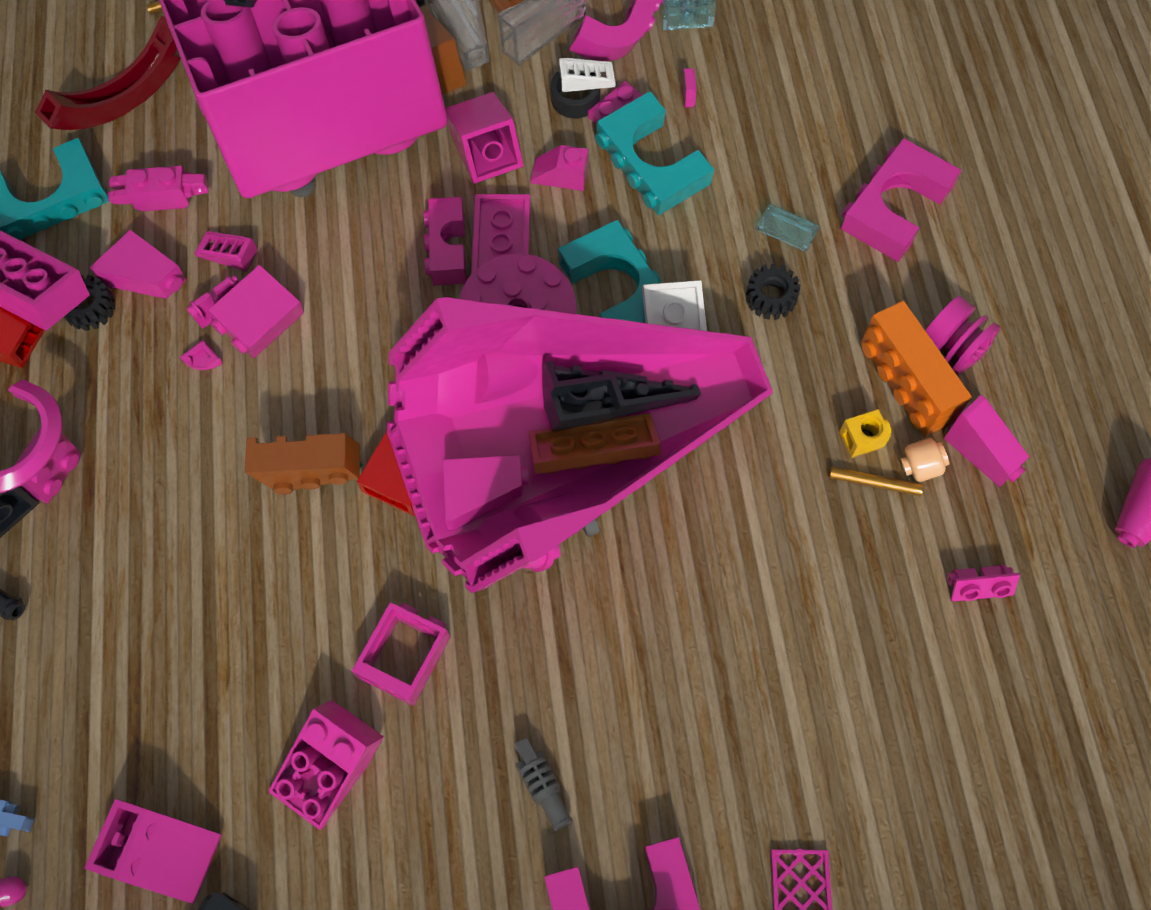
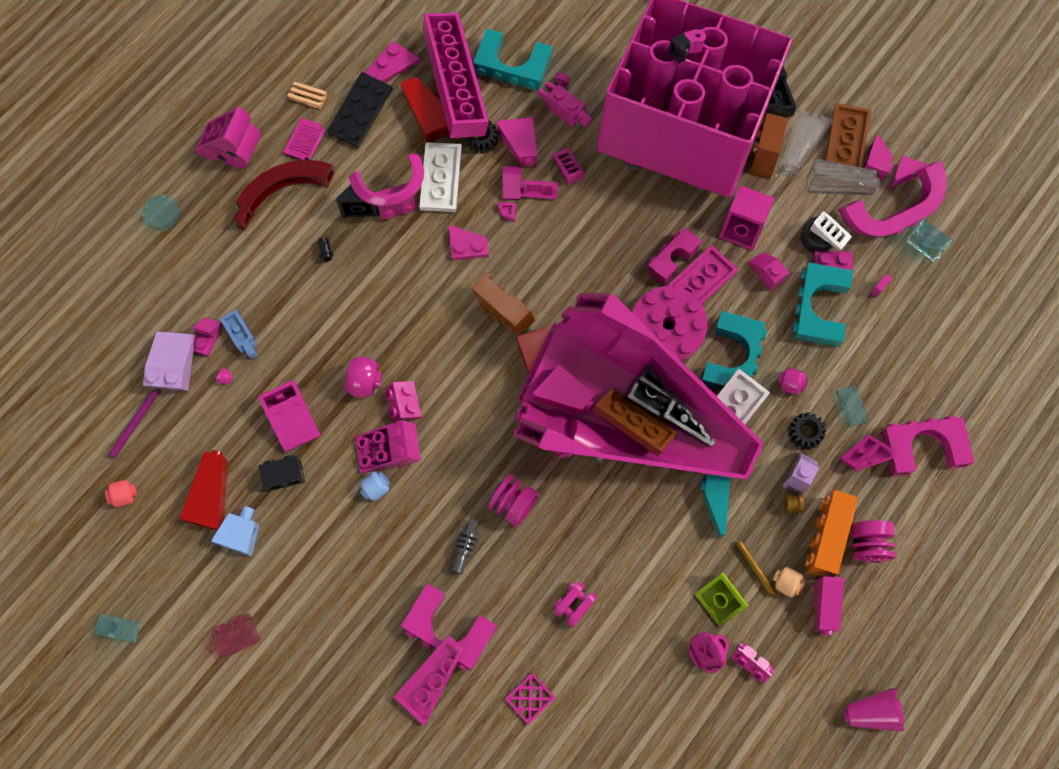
camera: 45 degrees right, 5 degrees up
dark red arch [35,15,181,130] -> none
dark pink brick [208,265,304,359] -> none
dark pink window [352,602,451,706] -> none
yellow brick [839,409,891,458] -> none
none -> dark pink wheel [345,356,383,398]
none -> light blue head [360,472,390,501]
none -> dark pink bracket [385,381,422,423]
none -> white plate [419,142,462,212]
none -> dark pink wing [449,225,489,261]
none -> dark pink wheel [488,474,539,528]
none -> dark pink slope [503,166,521,200]
none -> dark pink plate [553,72,570,88]
none -> dark pink brick [553,581,598,629]
none -> dark pink tile [689,632,729,674]
none -> lime slope [695,572,748,627]
none -> teal slope [700,474,731,538]
none -> dark pink head [778,368,808,395]
none -> lavender slope [782,452,819,494]
none -> pearl gold wheel [784,494,804,514]
none -> dark pink wing [840,434,898,472]

